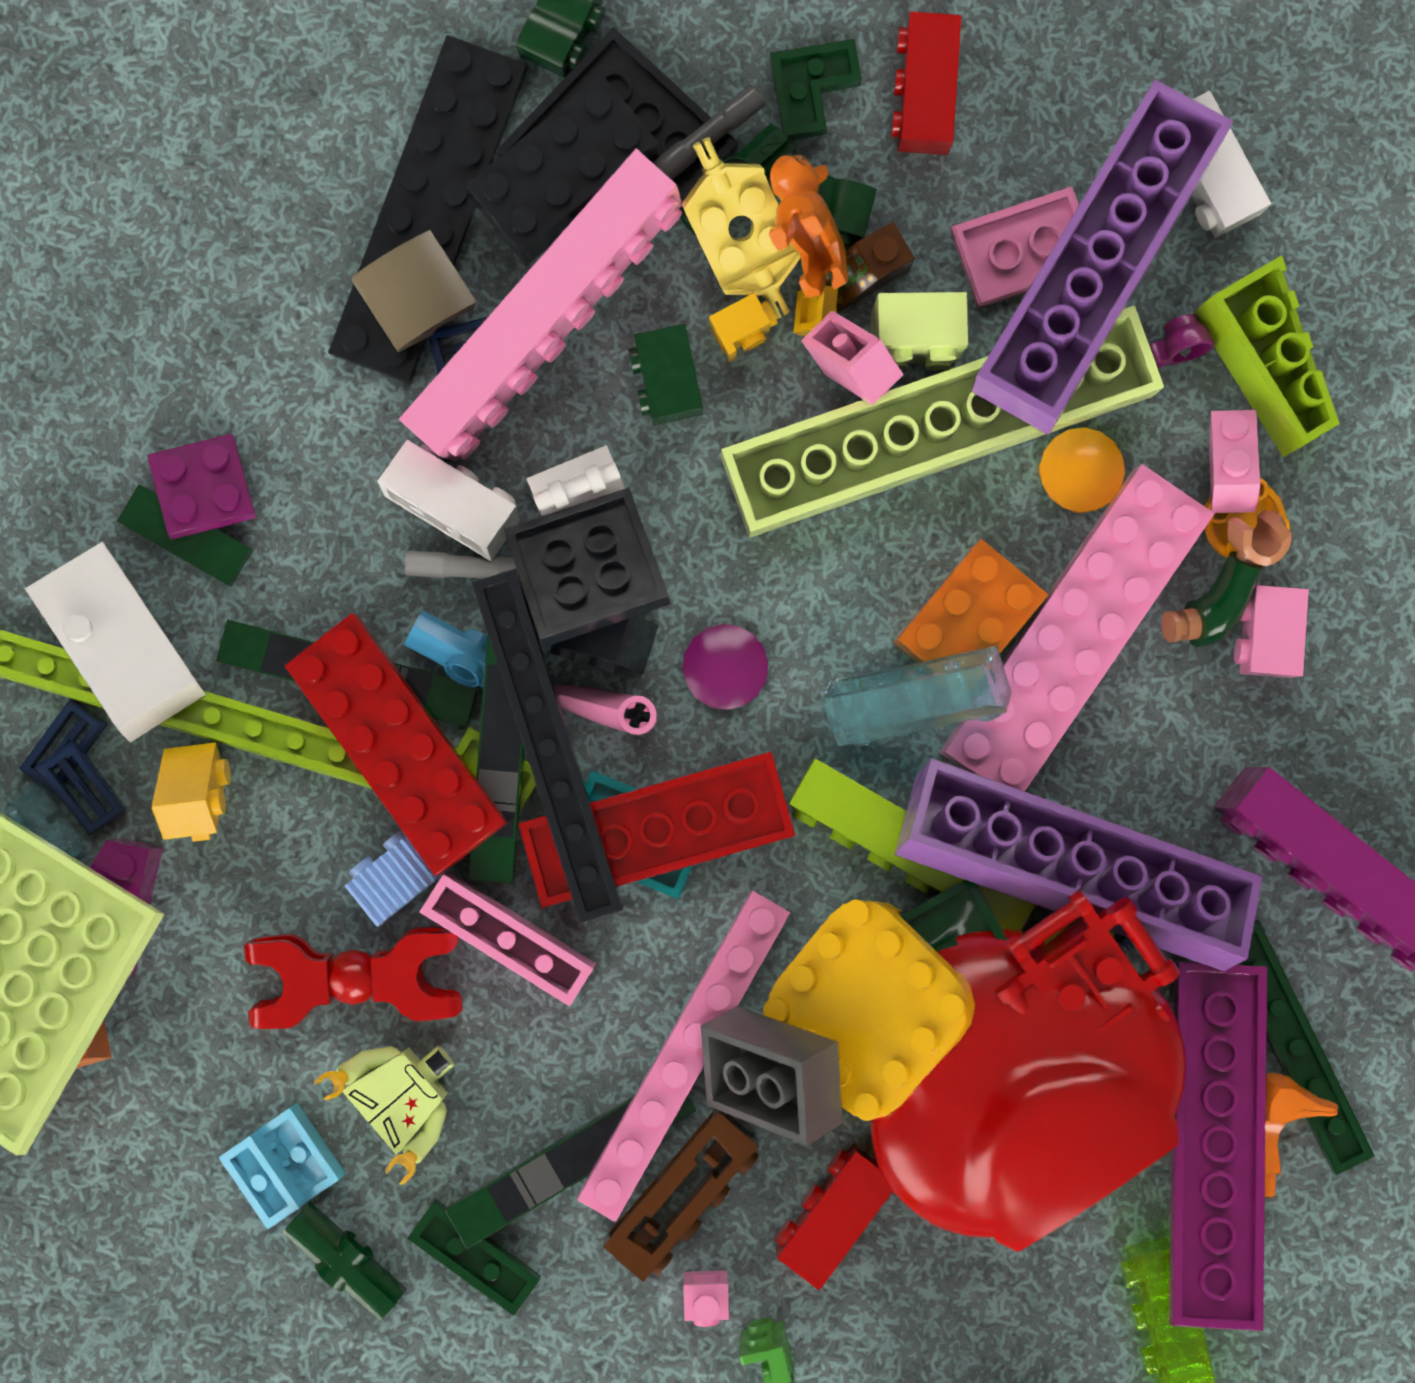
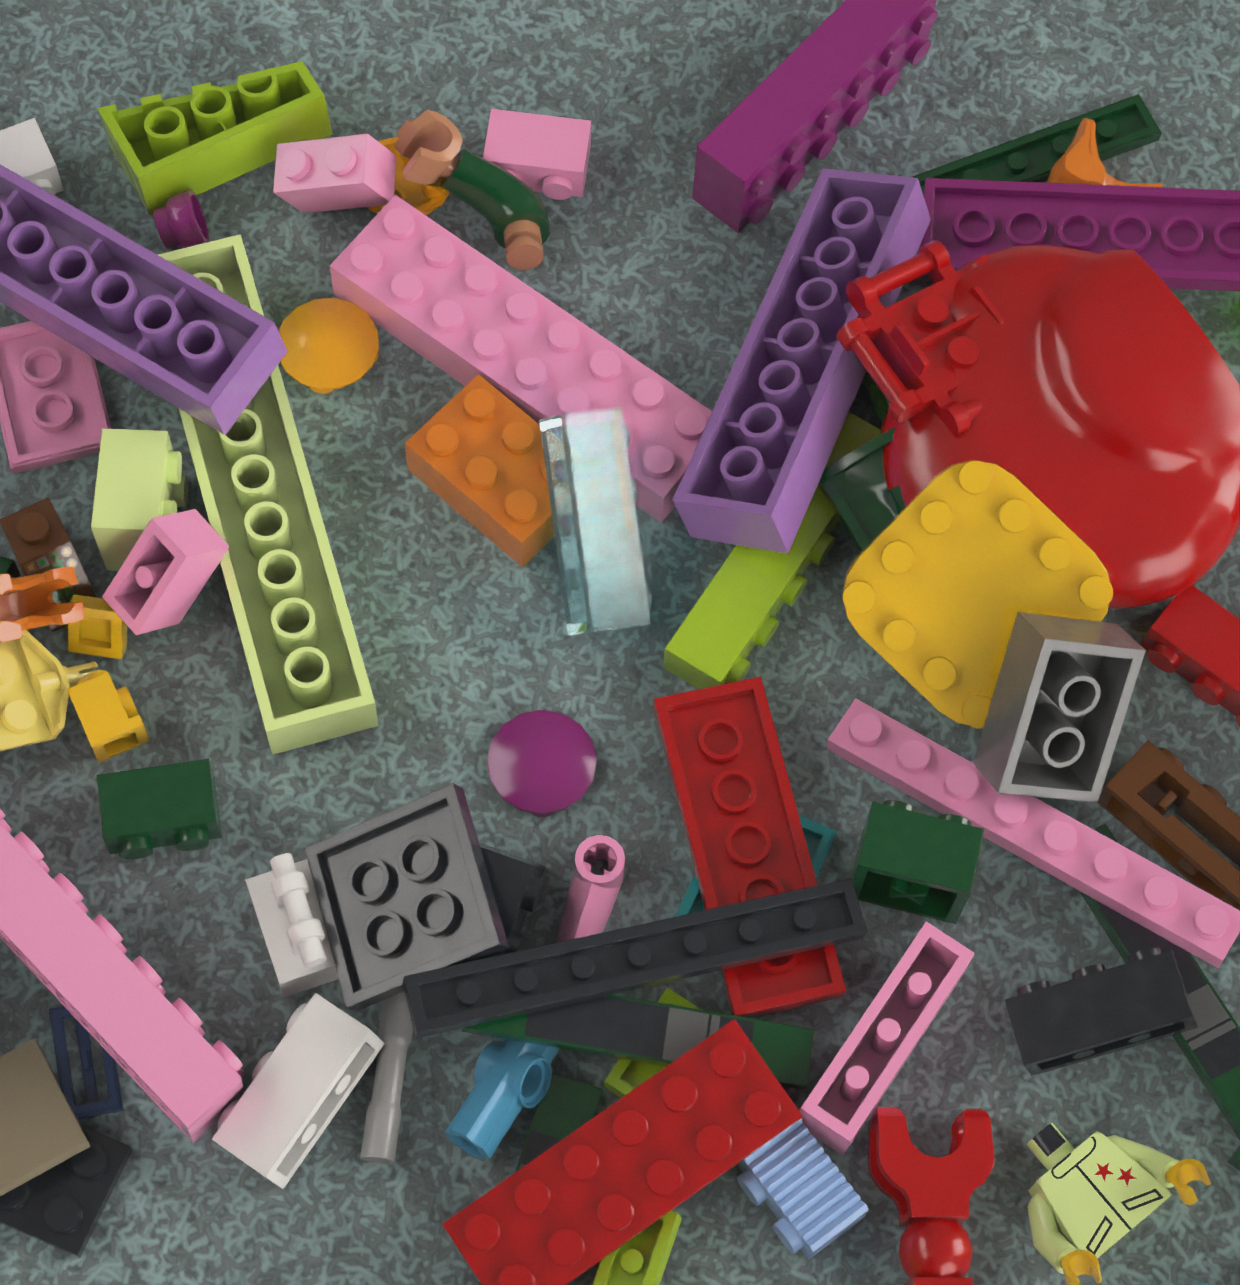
camera: 85 degrees left, 20 degrees down
none -> dark green brick [851,800,984,925]
none -> black brick [1005,948,1198,1076]

